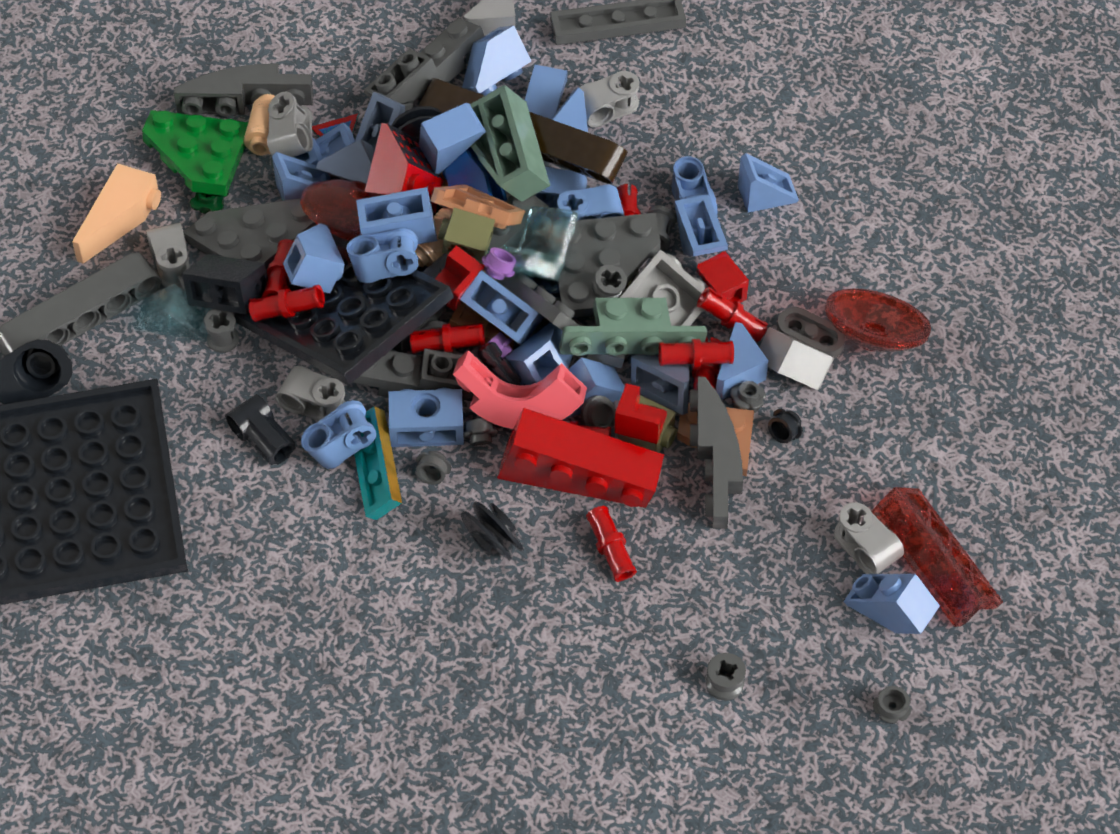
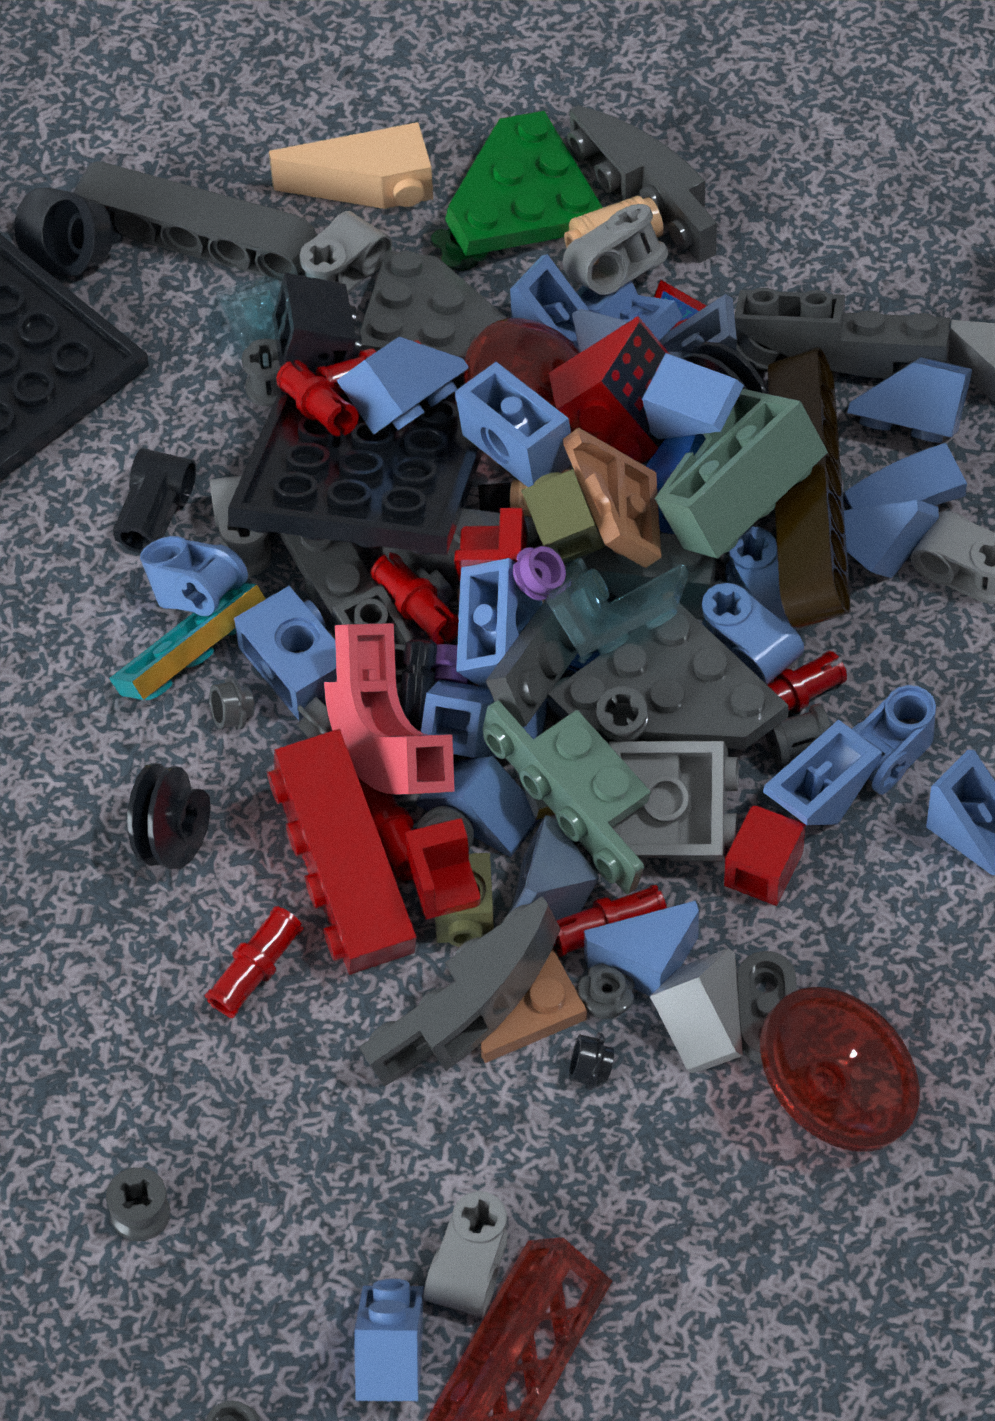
camera: 60 degrees right, 0 degrees up
medium blue piece [346,228,418,283] -> none
red pin [659,339,734,368] -> none
red pin [697,287,768,342] -> none

